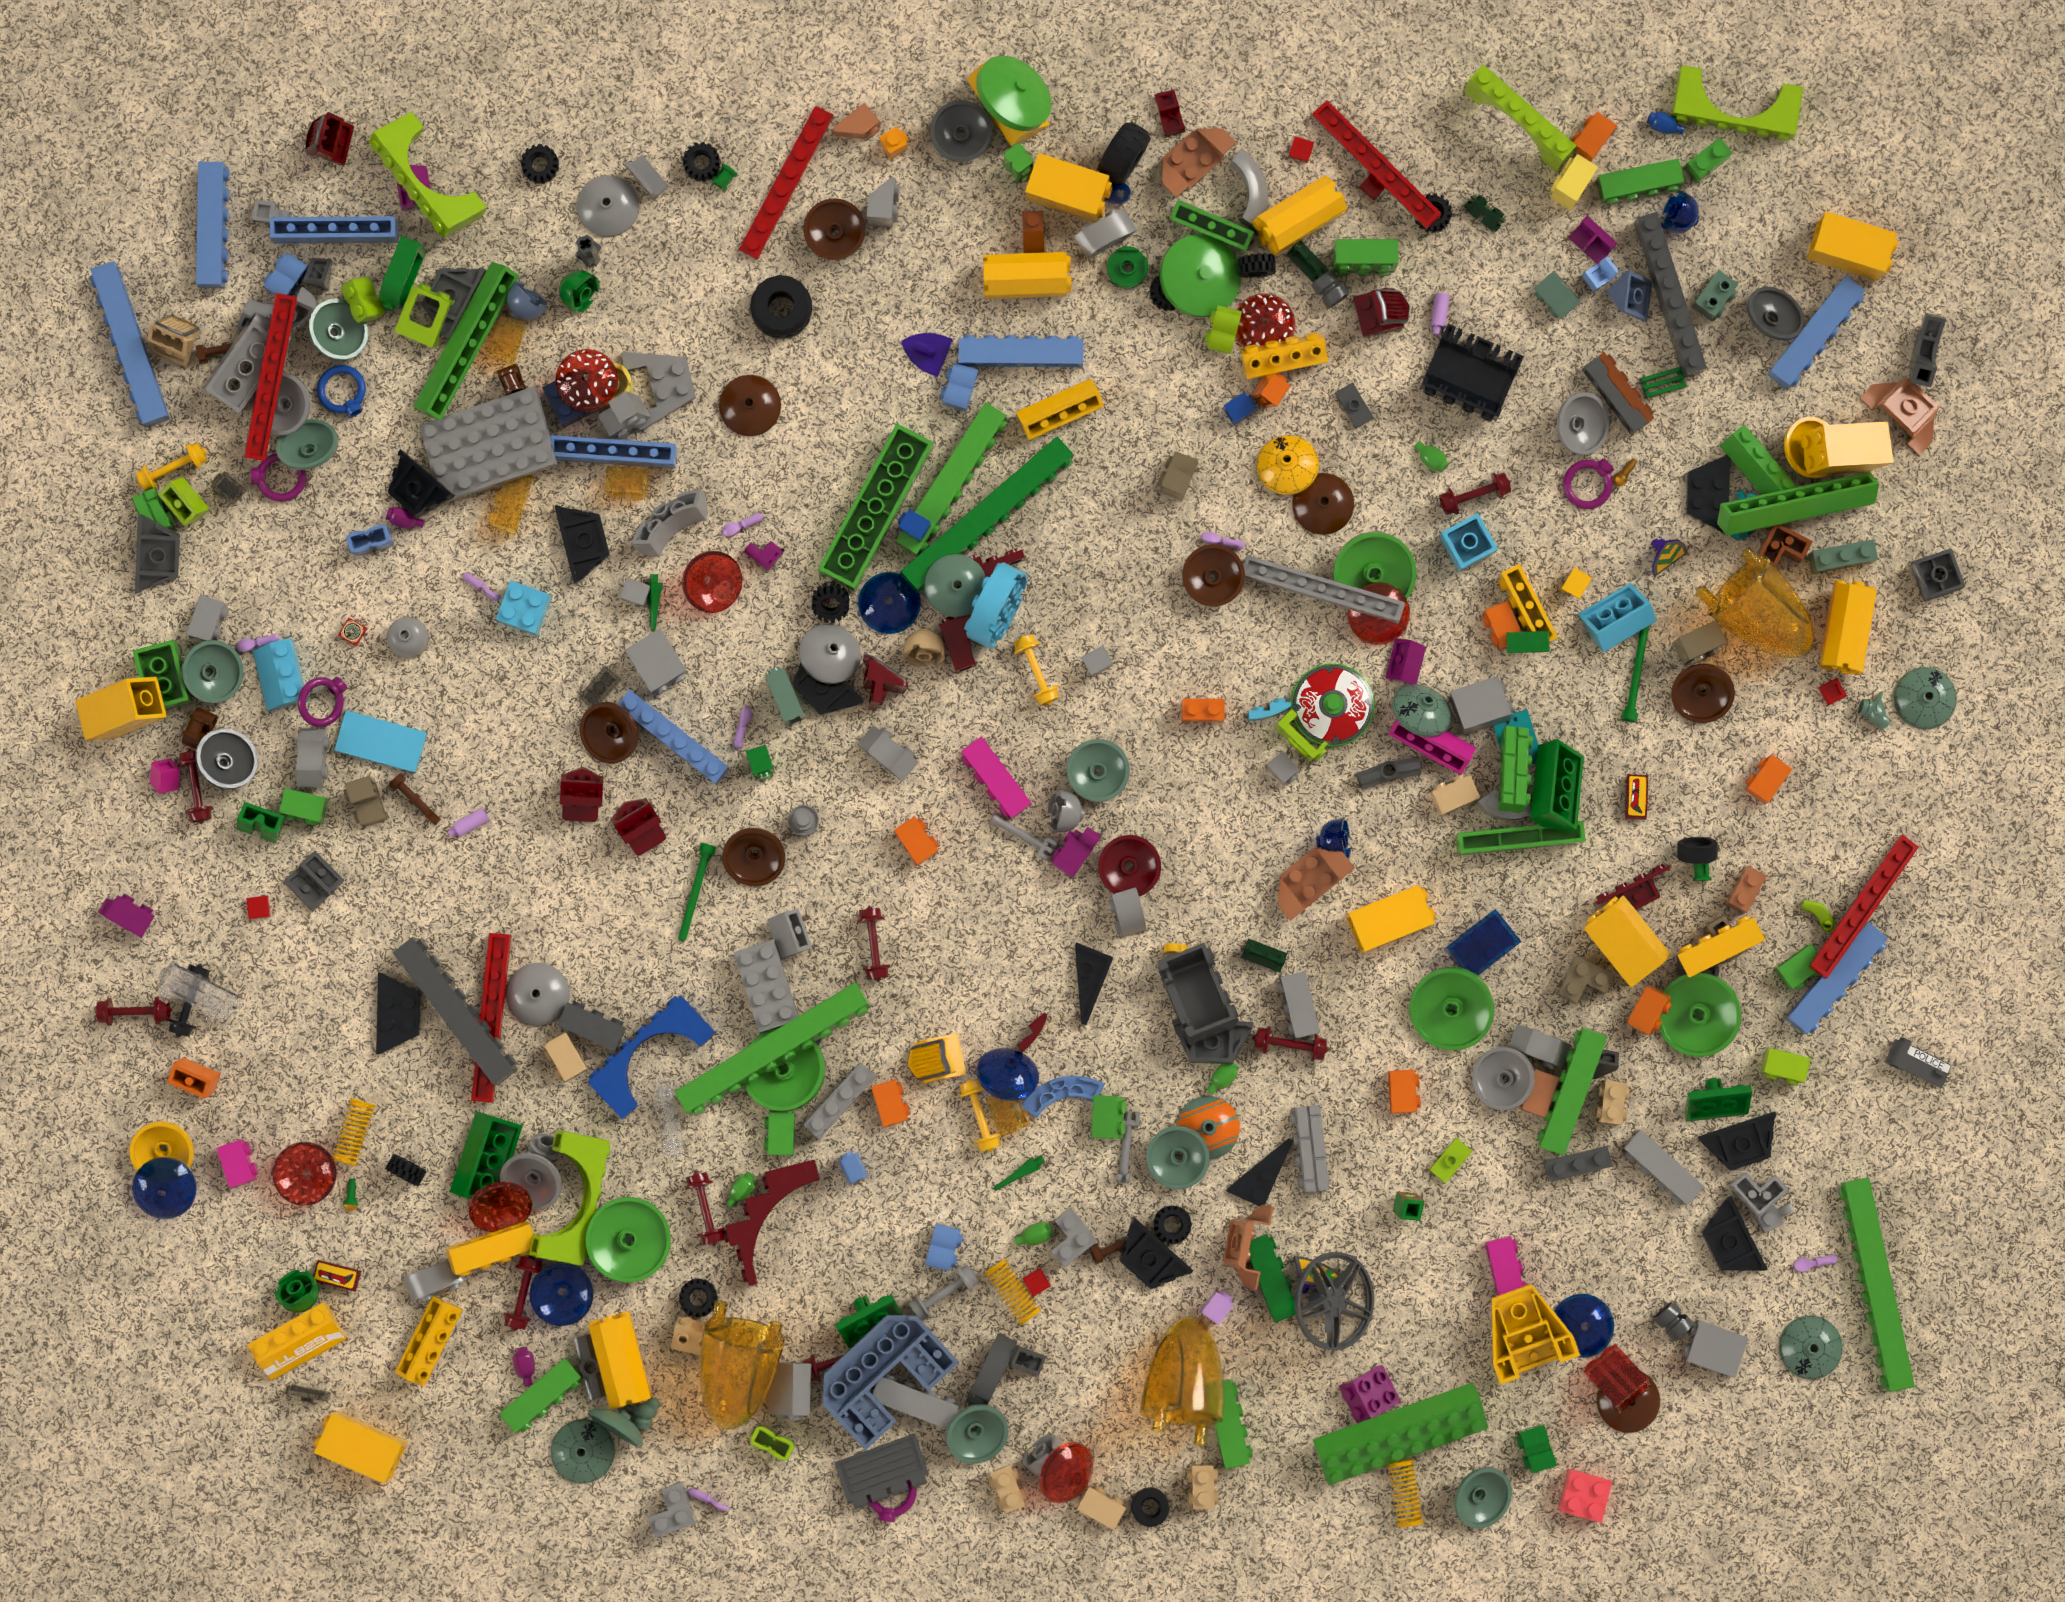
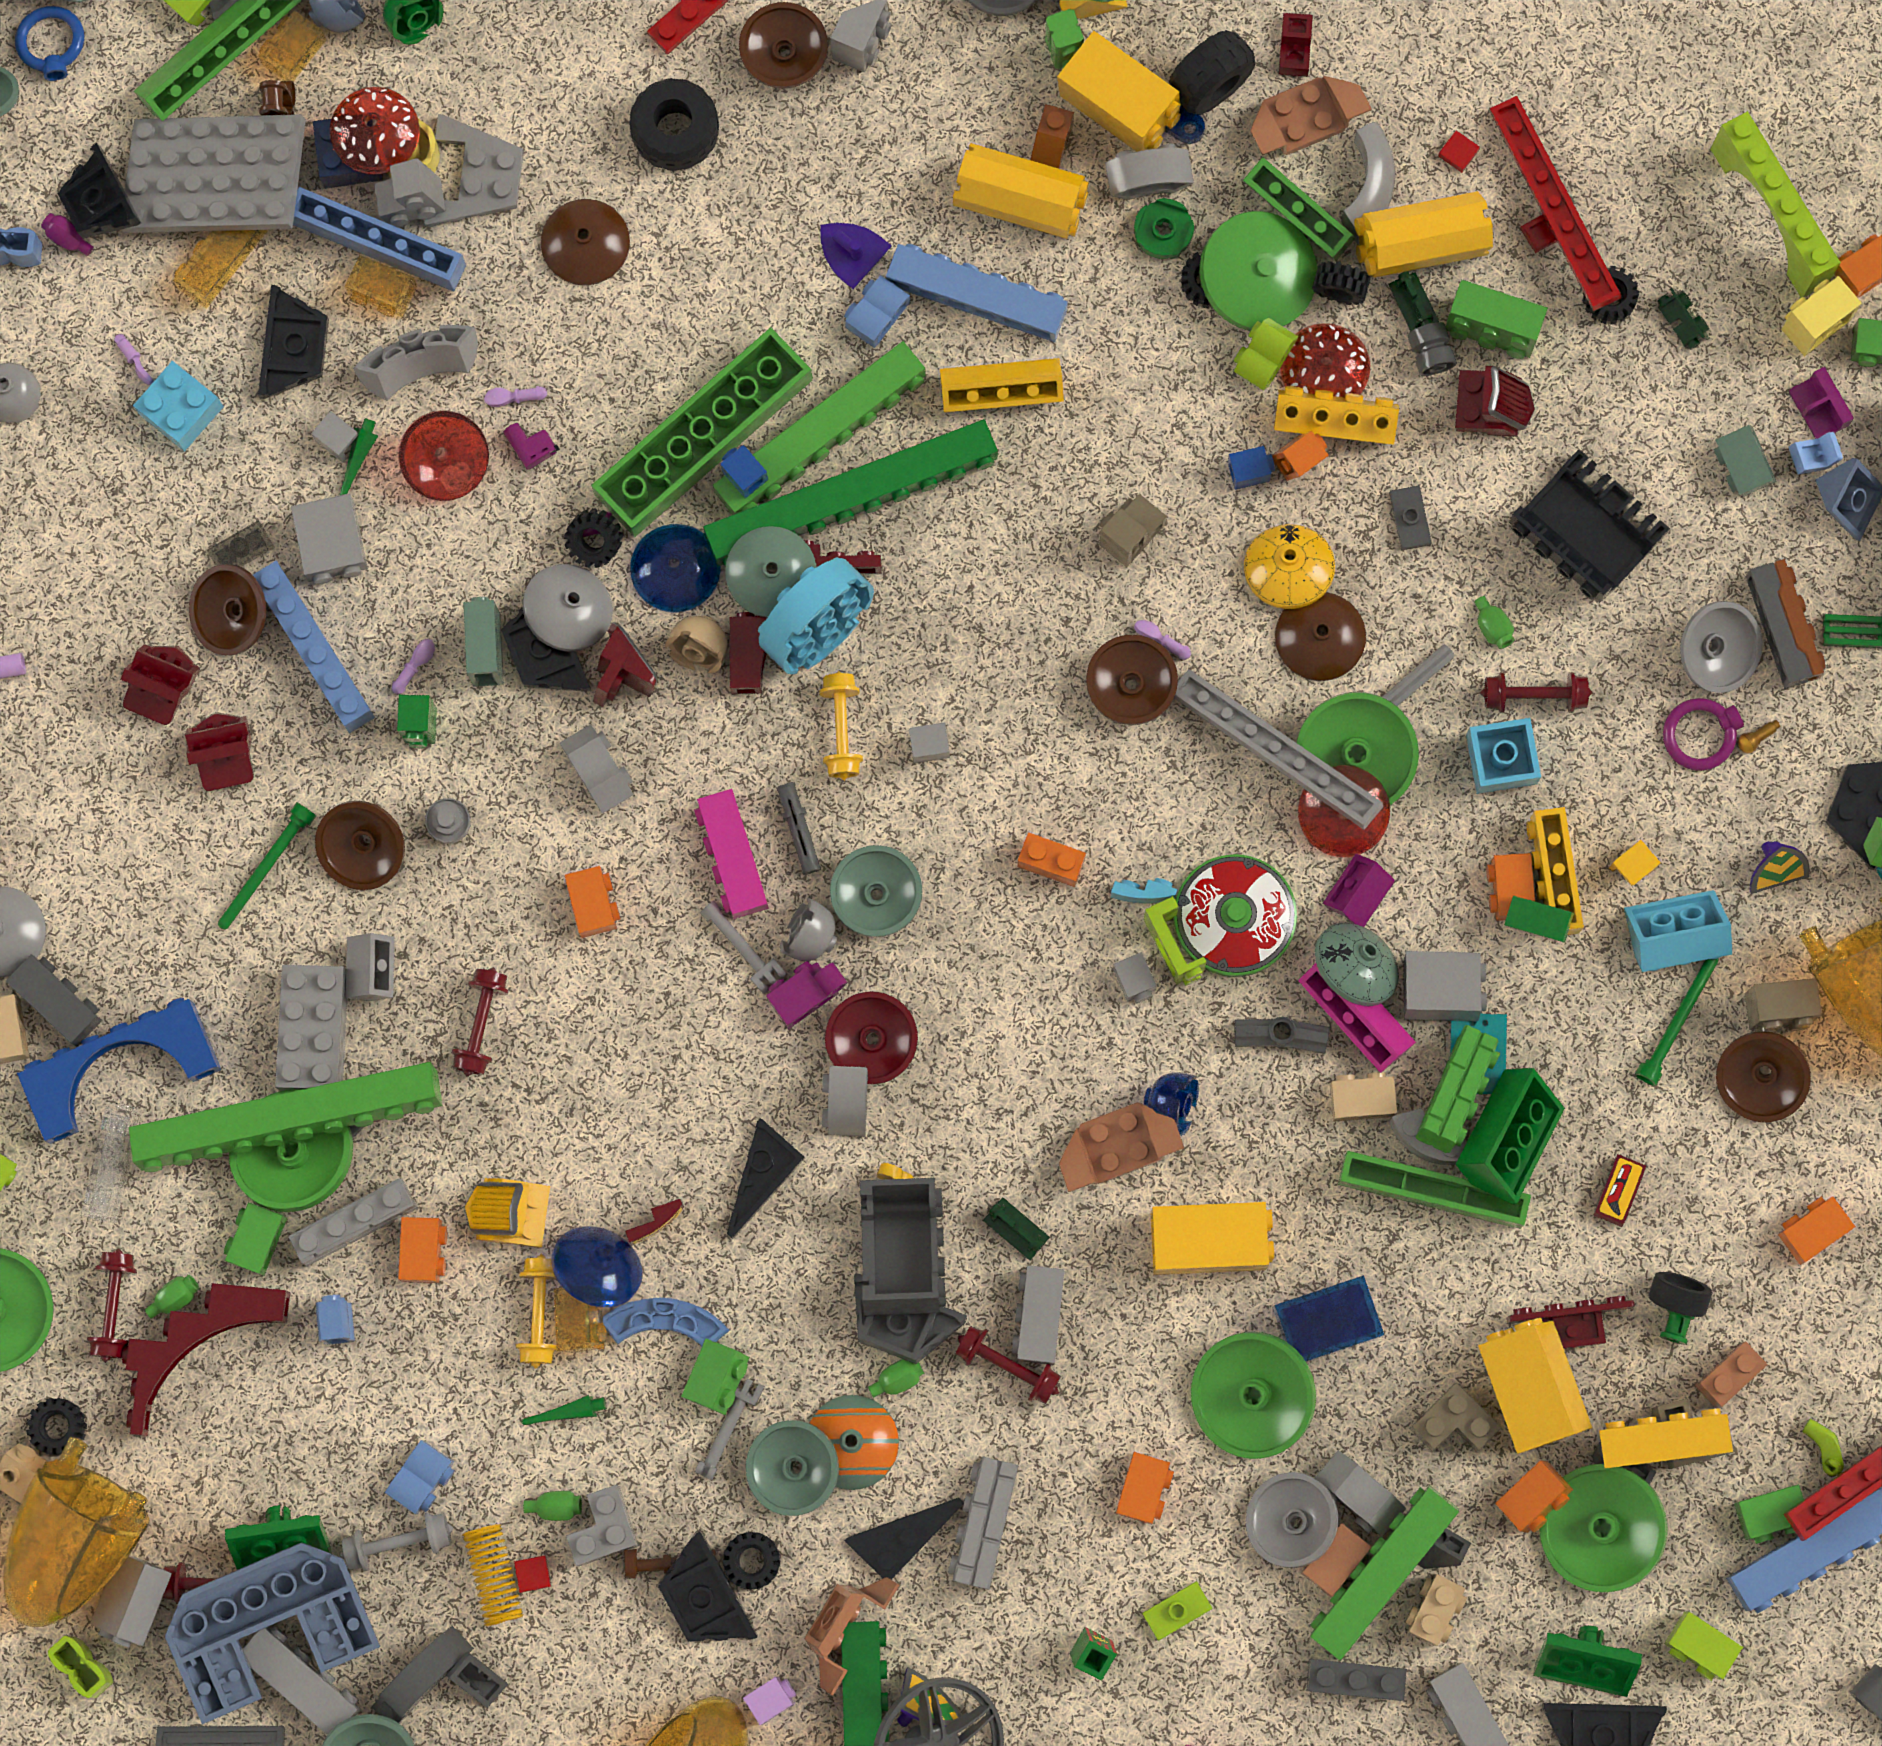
camera: 30 degrees right, 5 degrees down
lavender cylinder [1430,293,1450,335] -> none
none -> dark grey pin [776,782,821,875]
none -> light grey axle [1382,644,1454,706]

